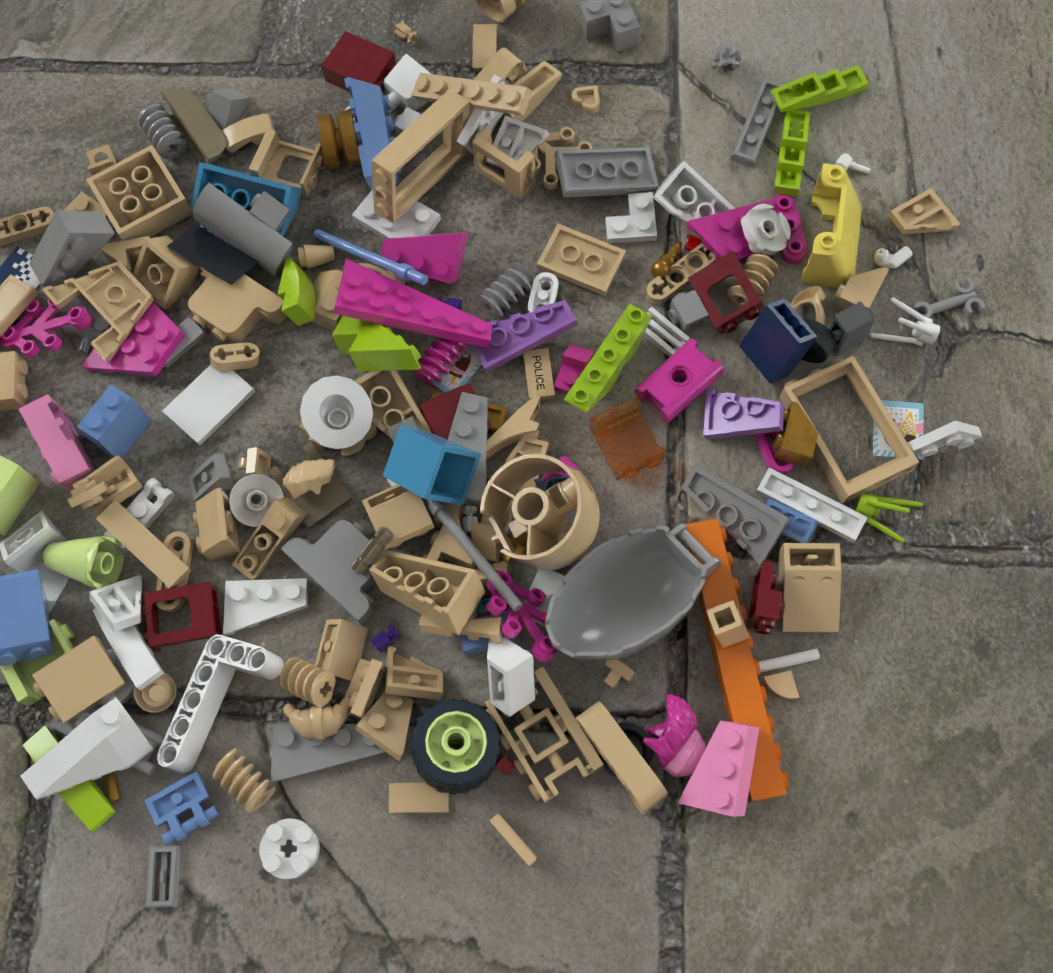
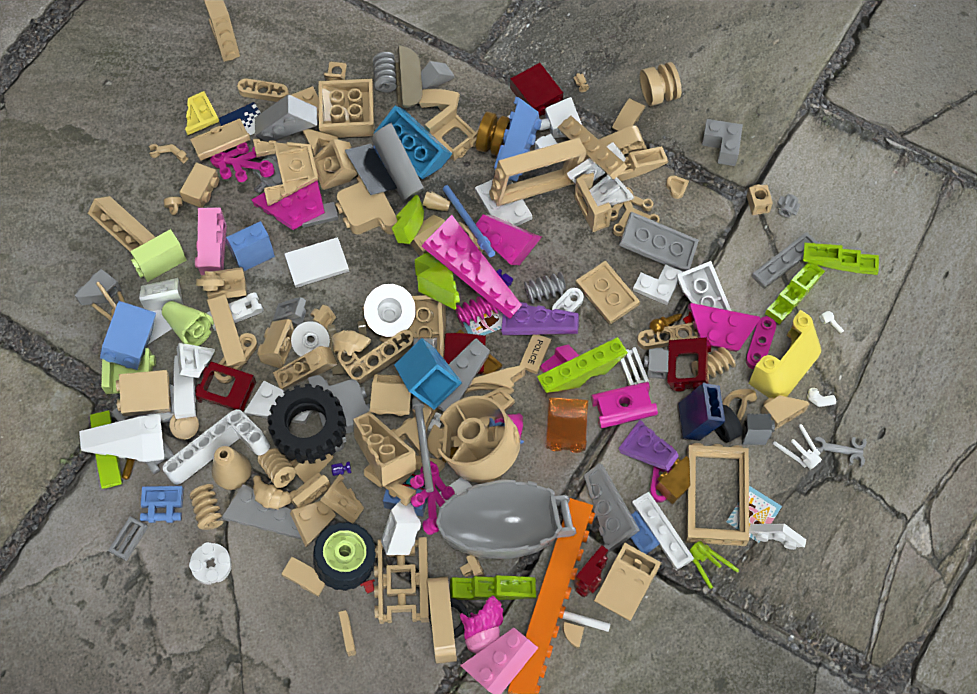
camera: 25 degrees right, 5 degrees down
tan beam [210,342,259,371] -> none
light grey brick [249,191,292,232] -> none
dark tan axle [351,527,394,575] -> none
tan brick [706,600,750,648] -> none
white plate [741,204,791,255] -> none
tan wing [888,188,960,235] -> none
none -> tan cone [212,446,252,490]
none -> black tyre [267,384,347,464]
none -> tan beam [338,330,414,384]
none -> lime slope [450,575,536,600]
none -> tan brick [747,184,773,215]

